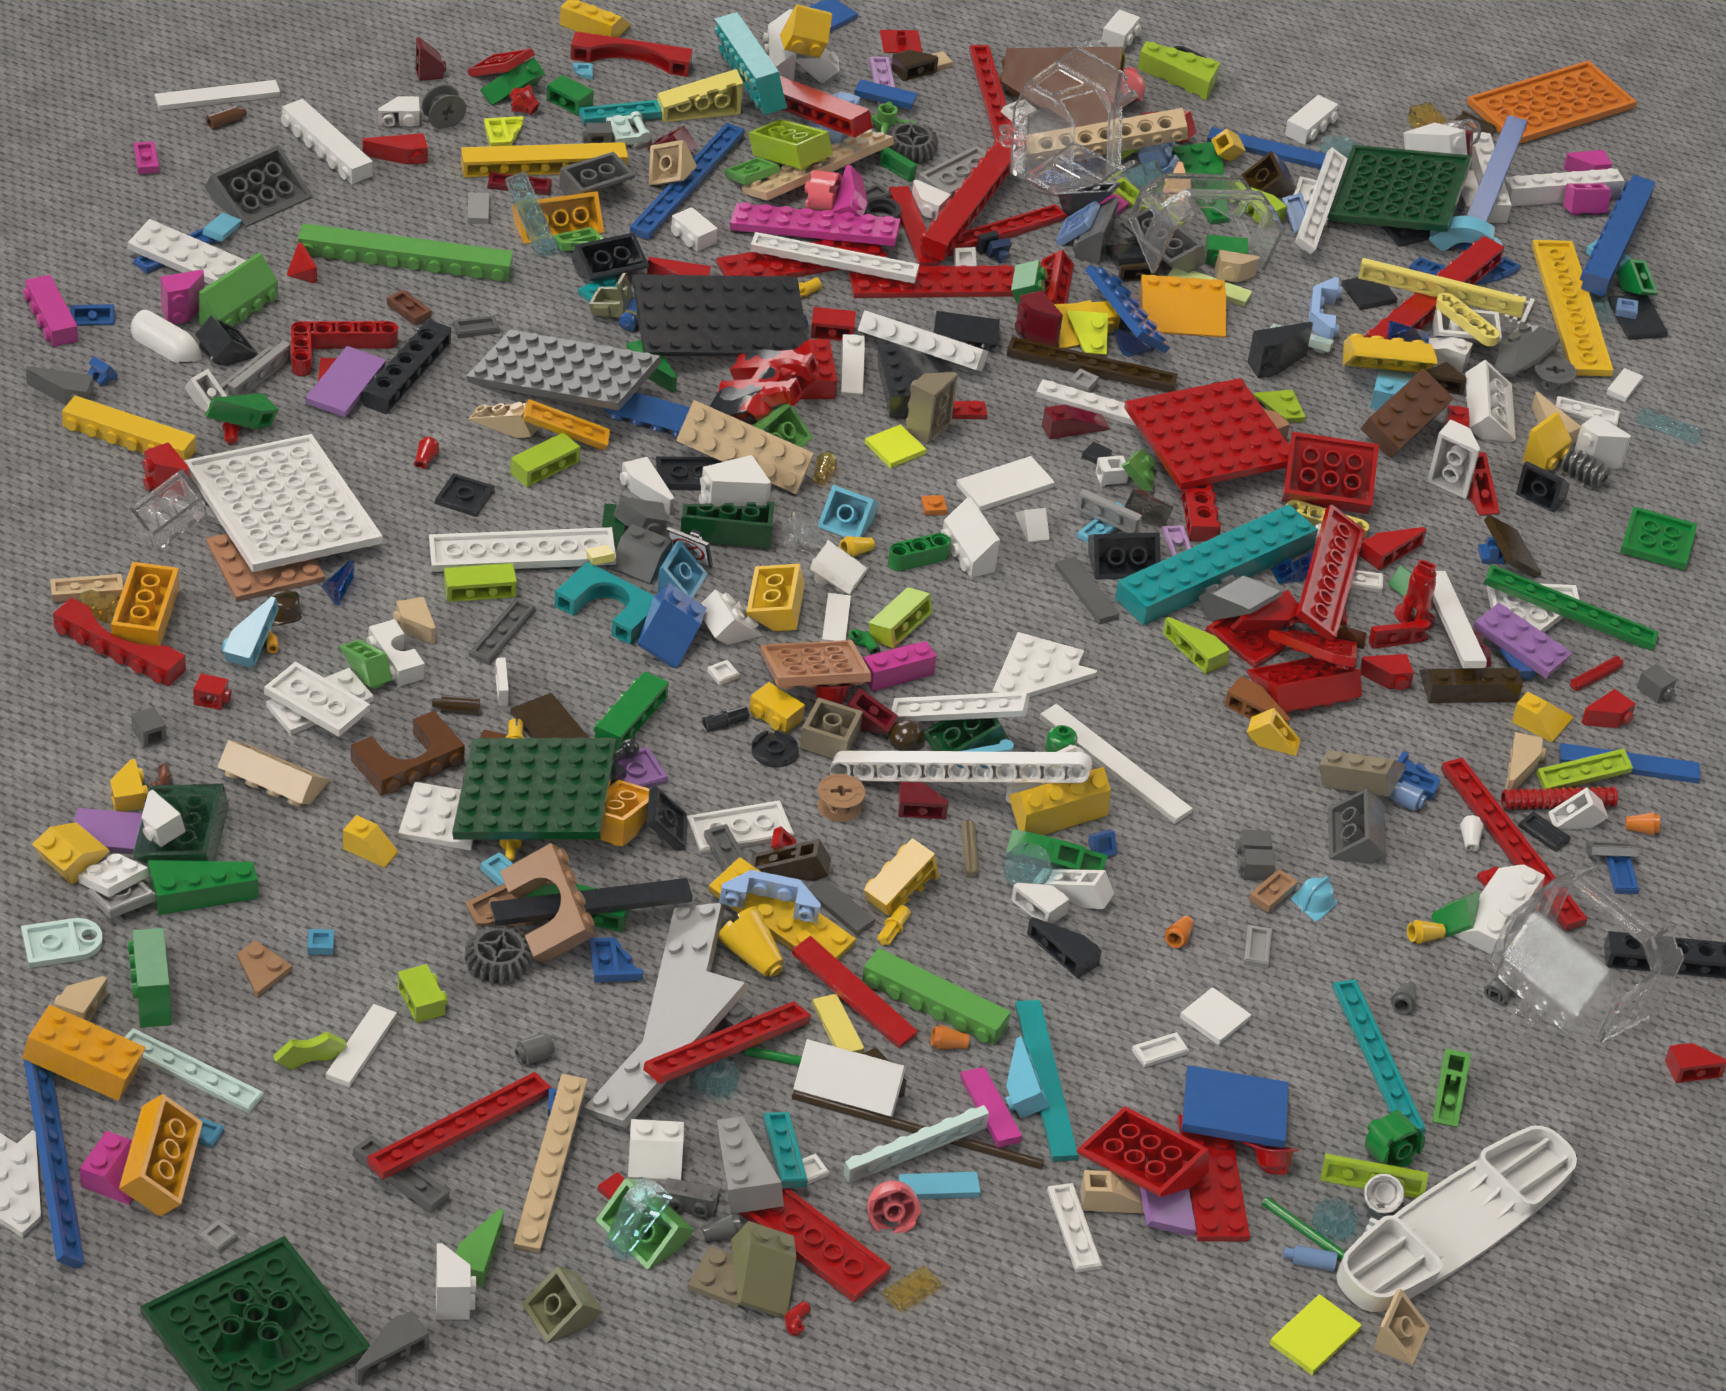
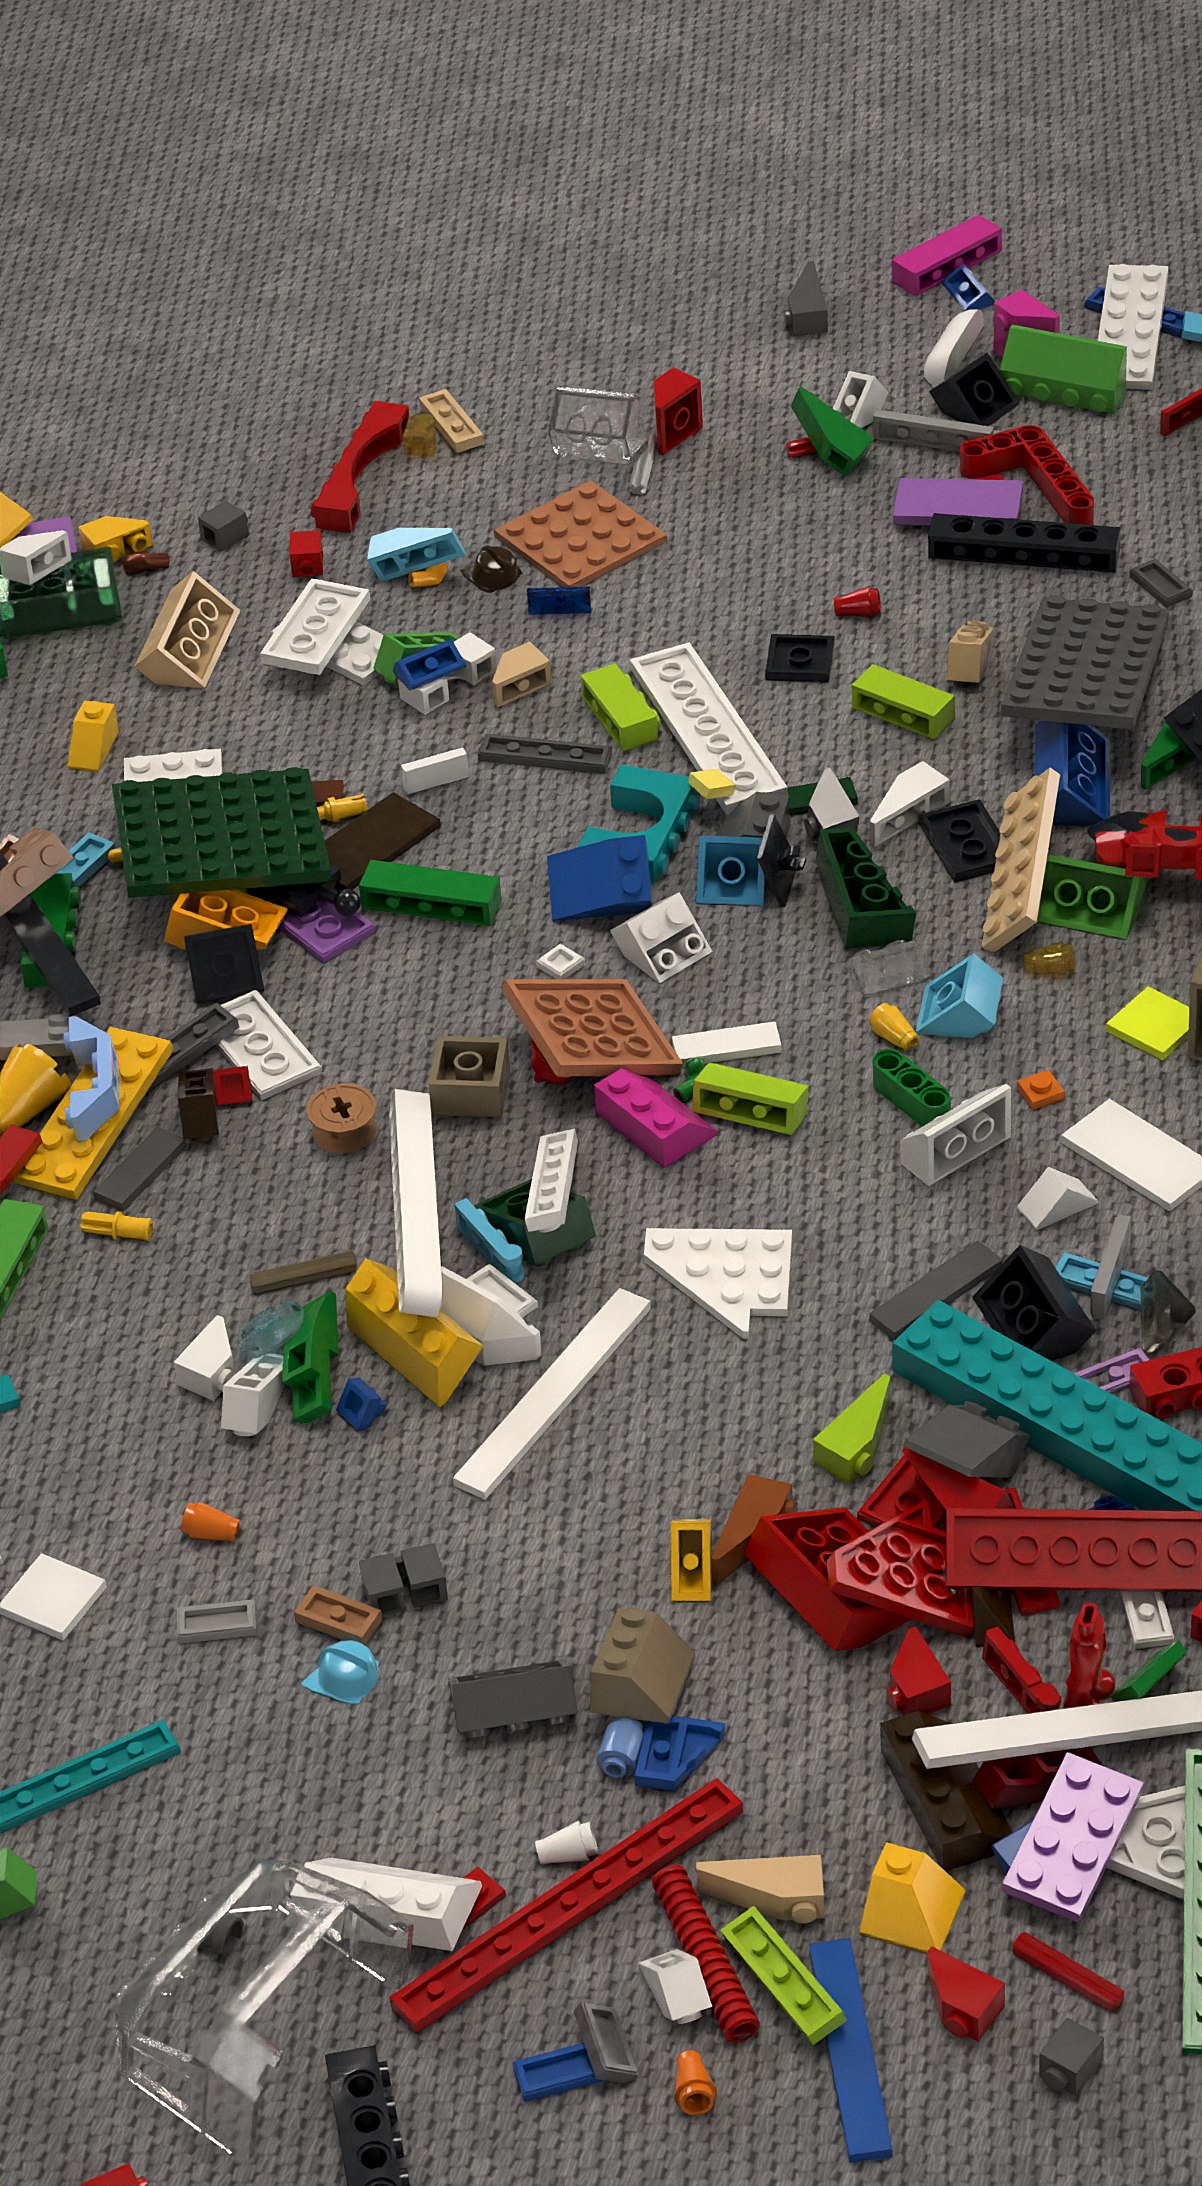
camera: 85 degrees right, 0 degrees up
yellow brick [62,395,196,460] -> none
blue tile [87,356,118,386] -> none
light orange brick [111,562,180,646] -> none
white plate [184,434,383,572] -> none
reddish brown arch [351,710,465,796] -> none
copper plate [387,289,432,325] -> none
dark brown cylinder [432,695,480,715] -> none
light orange plate [523,399,610,450] -> none
white slope [699,455,771,507] -> none
black axle [702,706,750,732] -> none
yellow slope [746,564,805,631] -> none
yellow brick [749,682,805,733] -> none
black tile [751,730,799,768] -> none
white slope [810,540,869,595] -> none
dark red slope [846,688,898,734] -> none
yellow wedge [864,838,939,916] -> none
dark brown hair [888,719,925,751] -> none
dark red slope [897,781,948,820] -> none
black slope [1027,917,1102,979] -> none
green head [1045,725,1078,752] -> none
dark grey cone [1391,981,1417,1015] -> none
yellow cone [1407,920,1445,944] -> none
green slope [1431,891,1480,937] -> none
black tile [1518,811,1571,852] -> none
none -> blue slope [392,638,467,691]

